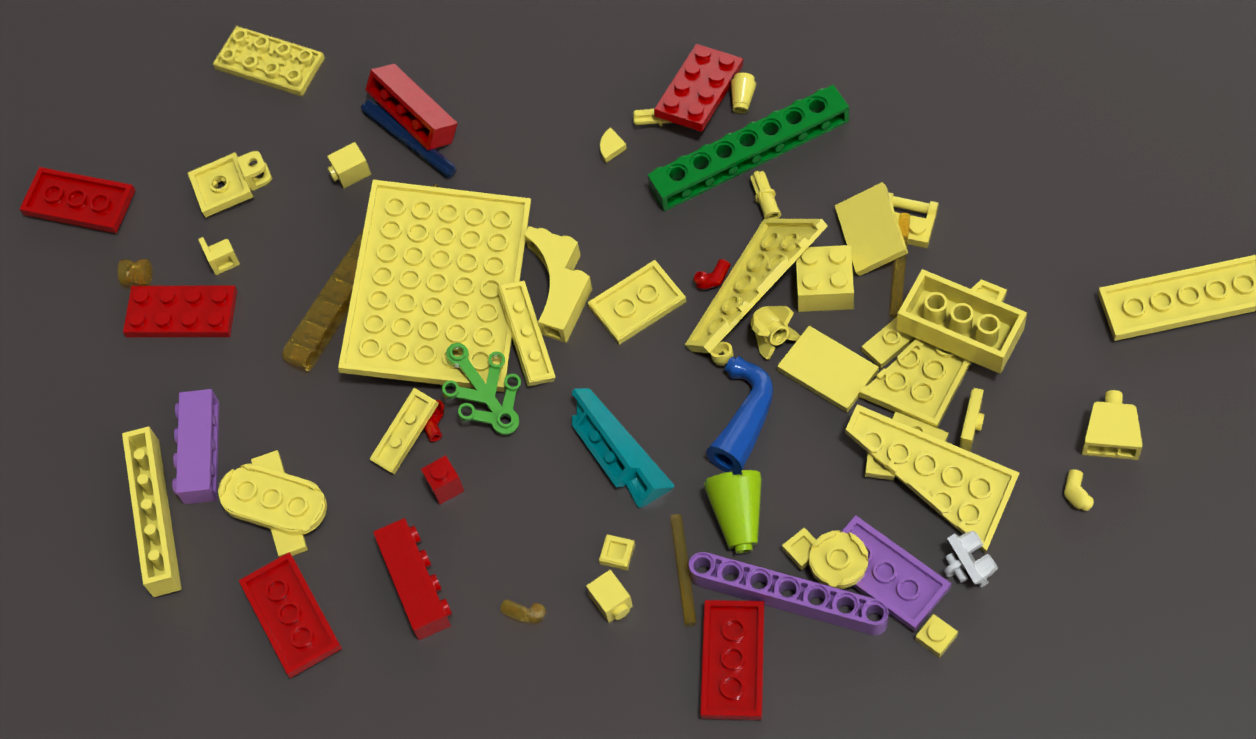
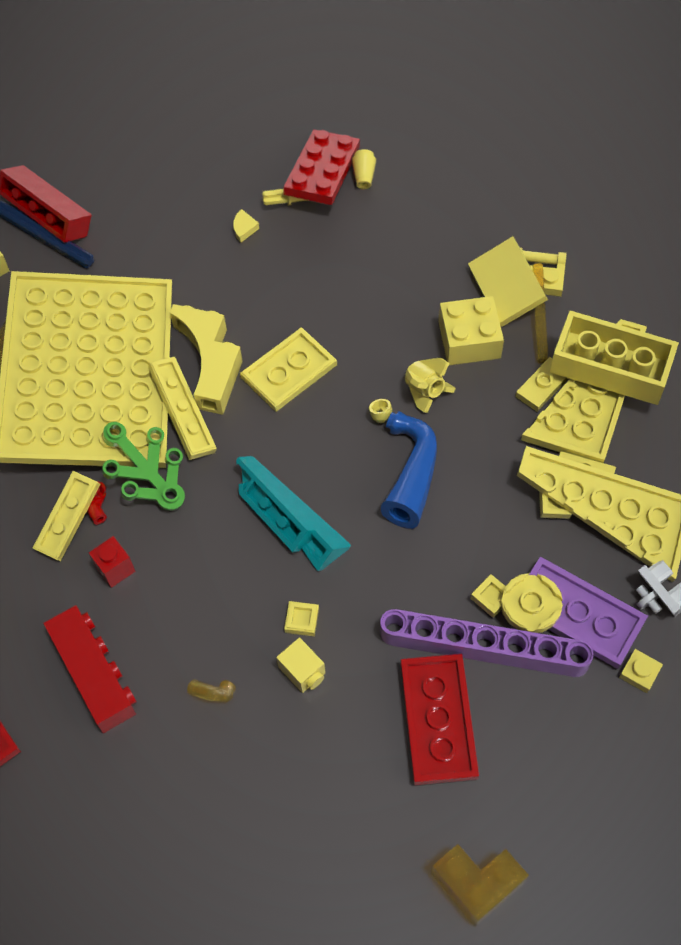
camera: 15 degrees left, 0 degrees up
green brick [647,85,849,212] -> none
clear yellow bar [671,514,697,627] -> none
light yellow wing [685,219,827,353] -> none
red arm [693,259,731,290] -> none
lime cone [704,470,762,554] -> none
light yellow axle [750,171,781,219] -> none
light yellow tile [777,326,879,413] -> none
light yellow plate [960,388,985,452] -> none

